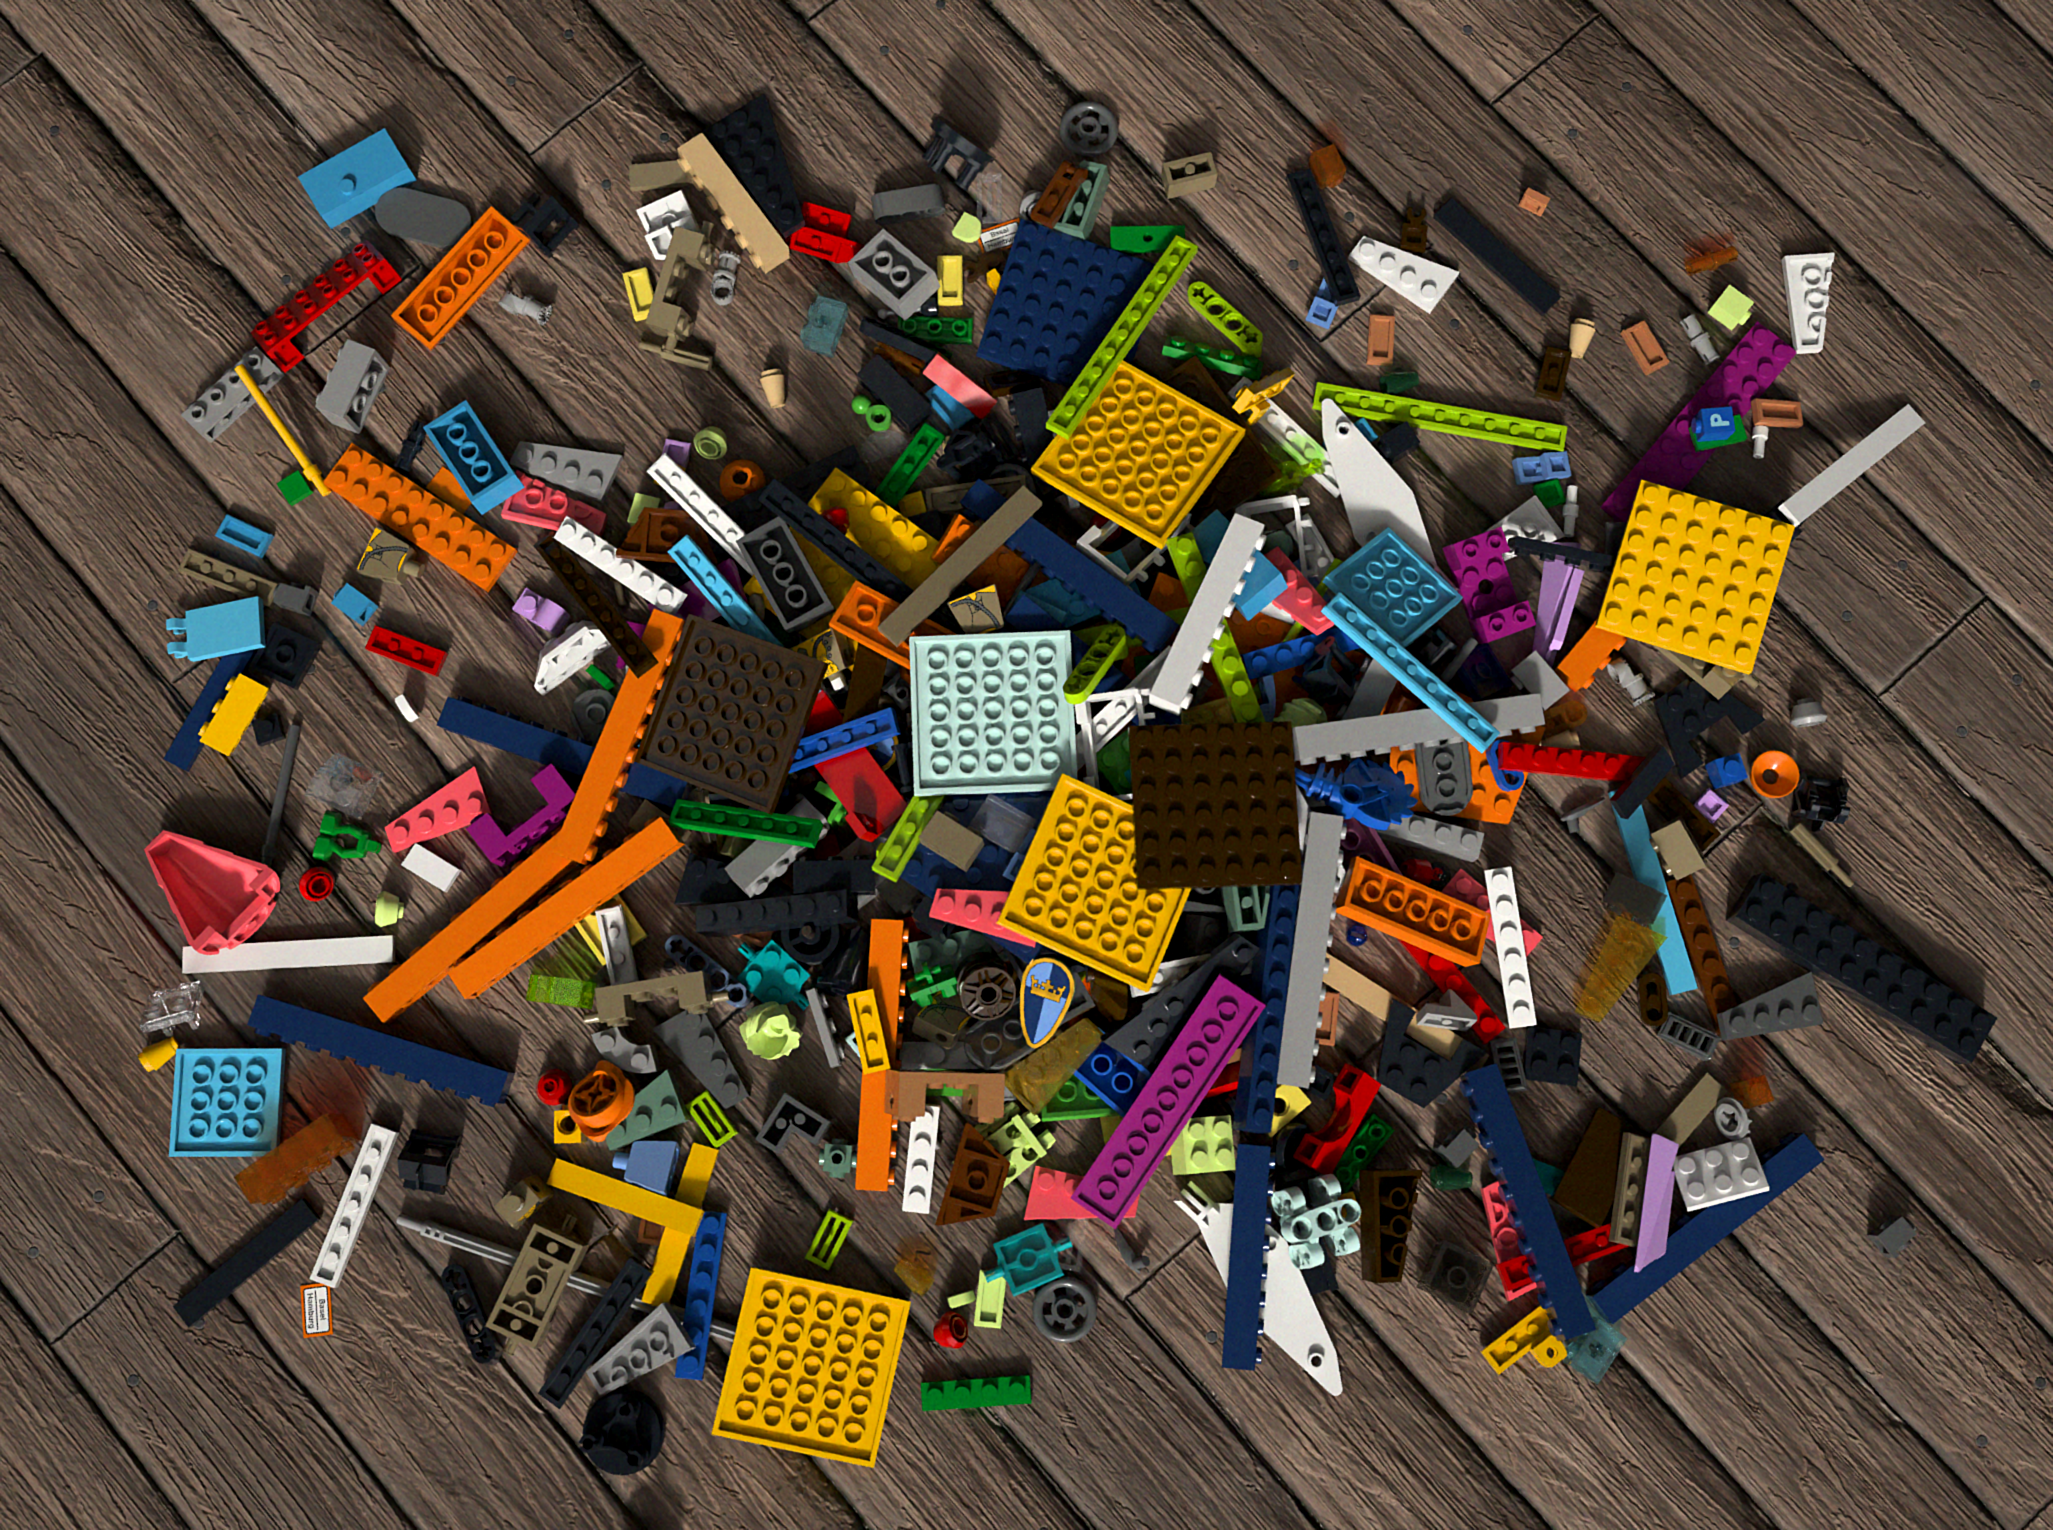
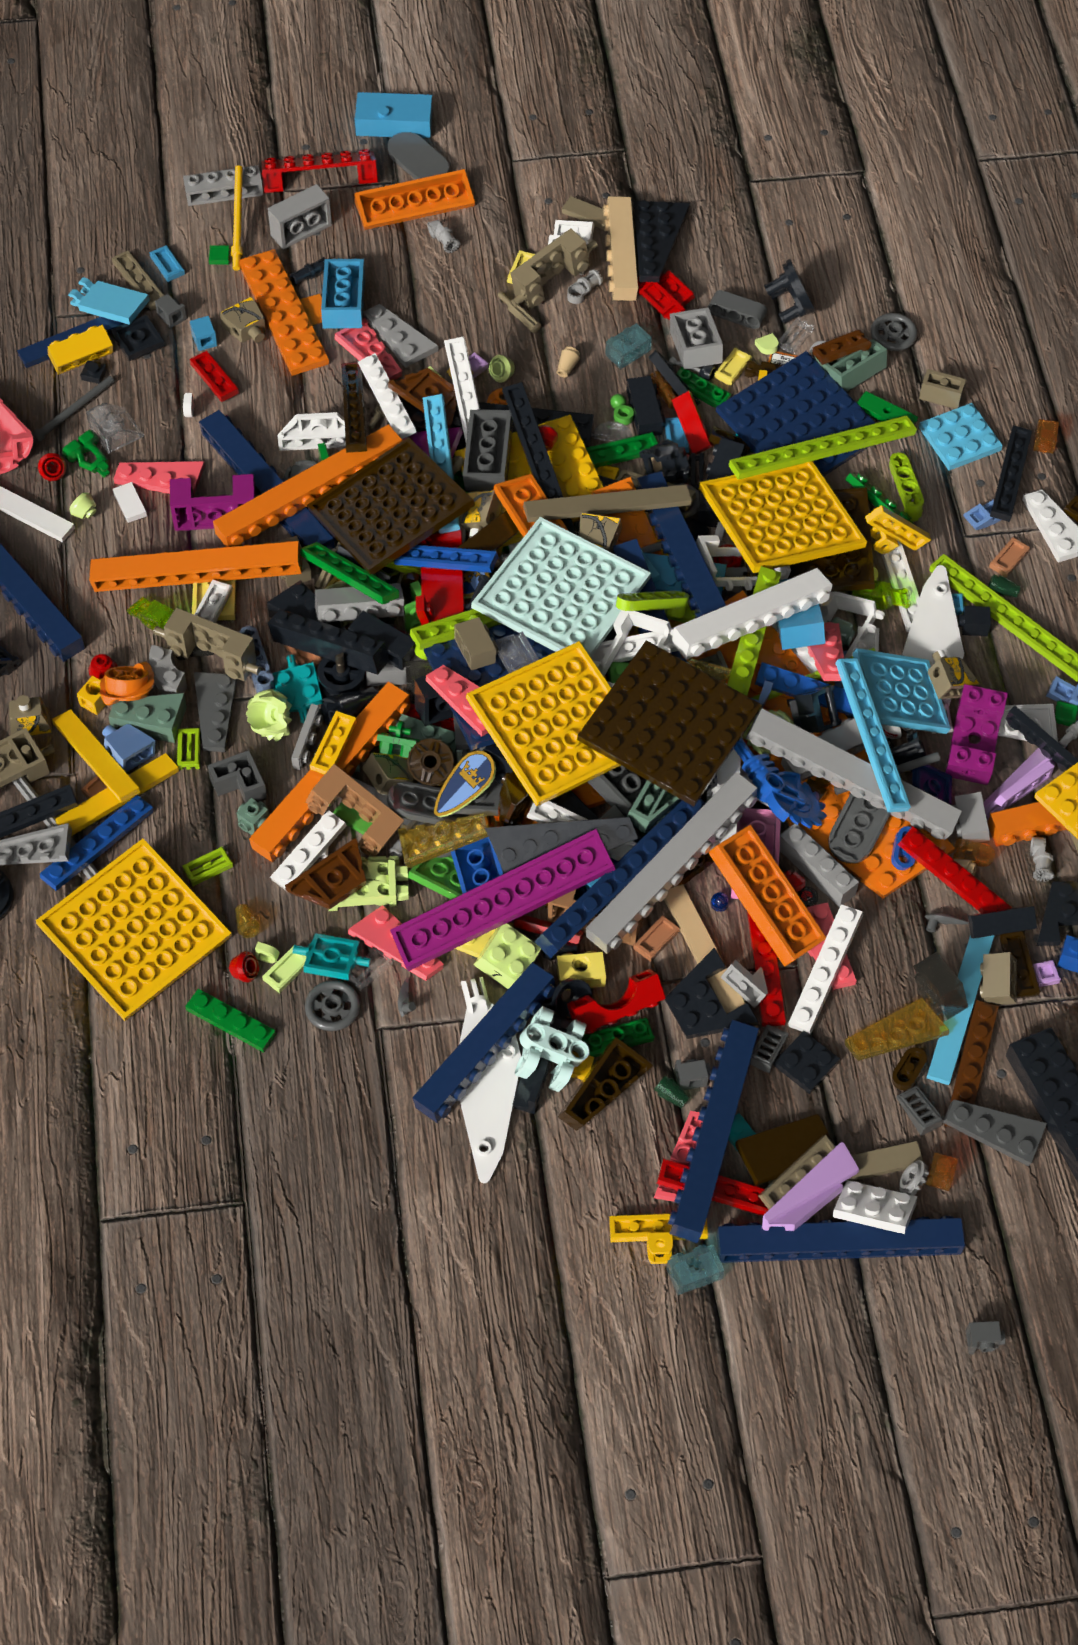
camera: 30 degrees right, 20 degrees down
orange brick [363,825,579,1024] -> none
black piece [511,192,580,259] -> none
lavender plate [512,588,570,637] -> none
black plate [1301,1064,1337,1101] -> none
clear smoke brick [1416,1238,1494,1315] -> none
none -> medium azure plate [919,403,1003,471]
none -> dark tan torso [928,650,980,699]

